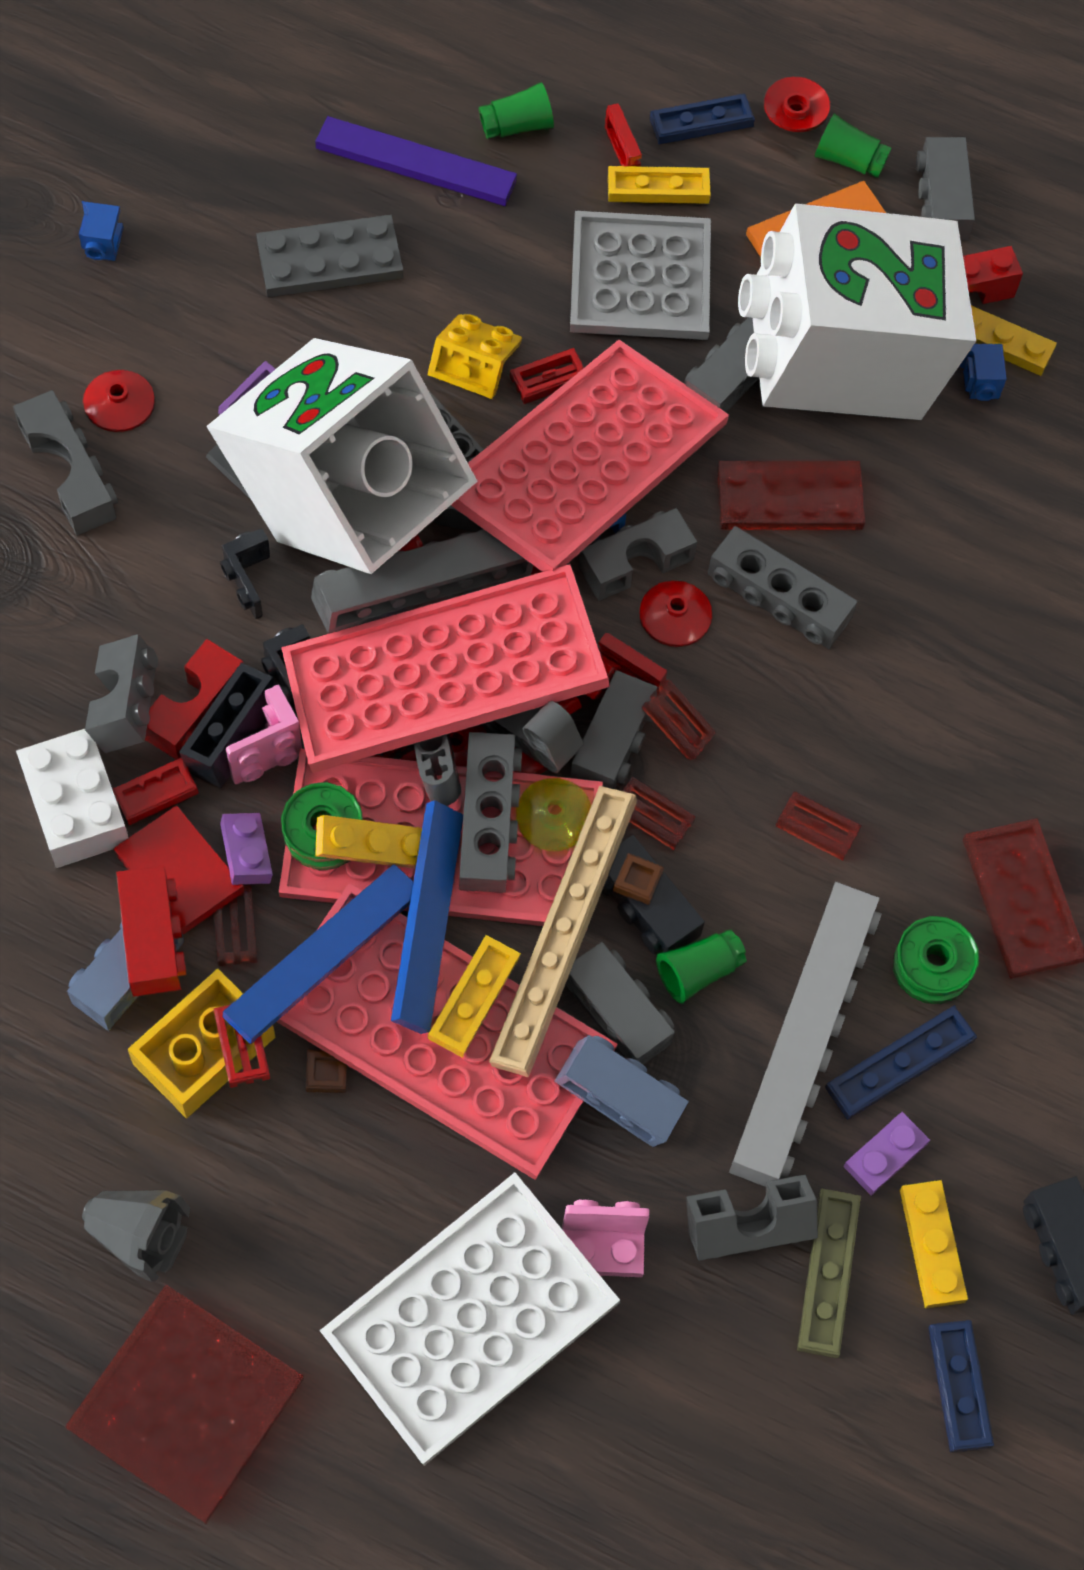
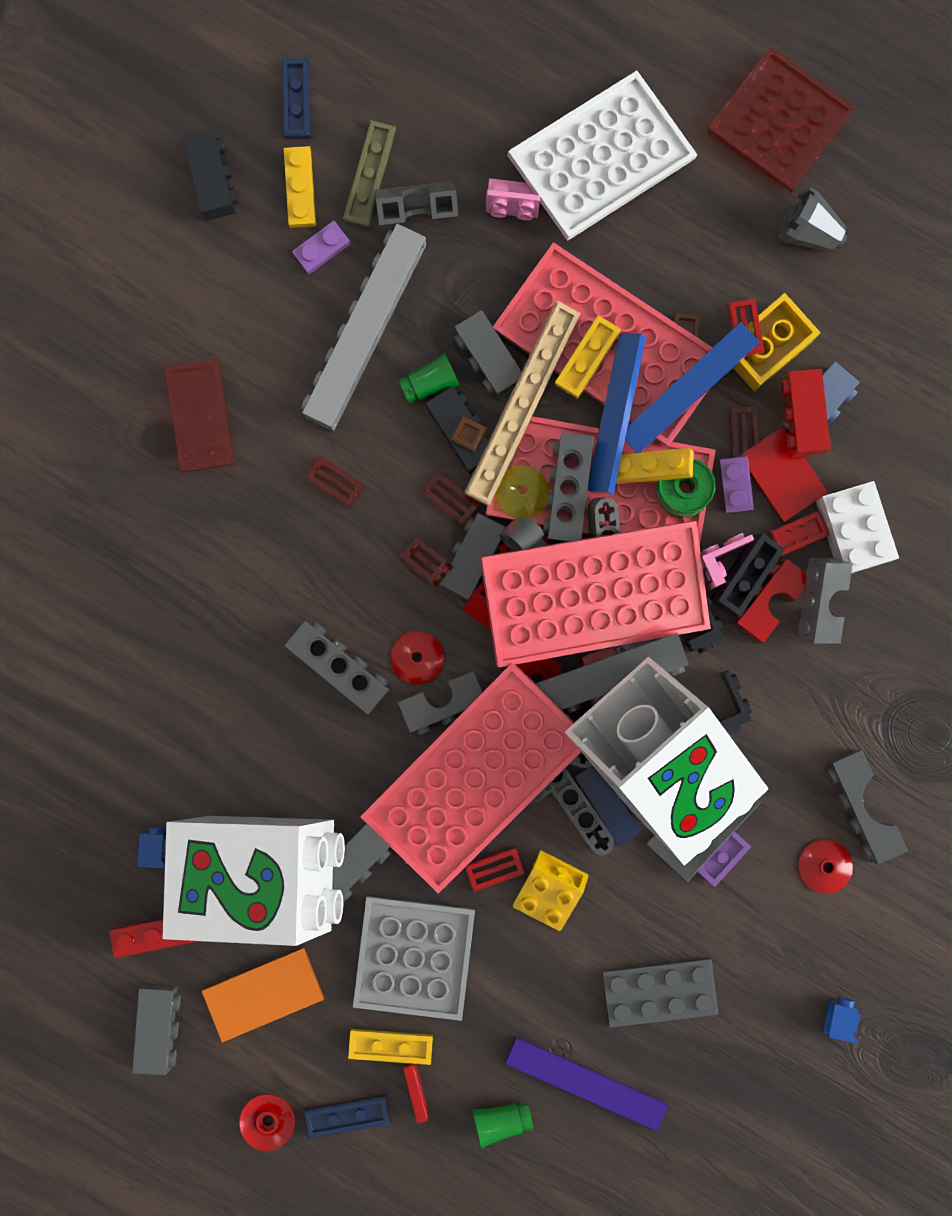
camera: 170 degrees left, 20 degrees up
sand blue brick [554,1035,689,1147] -> none
red tile [598,633,667,698] -> none
clear red plate [717,461,865,530] -> none
green plant [814,113,892,178] -> none
dark blue tile [825,1005,977,1120] -> none
green wheel [893,916,979,1004] -> none
yellow plate [971,305,1057,376] -> none

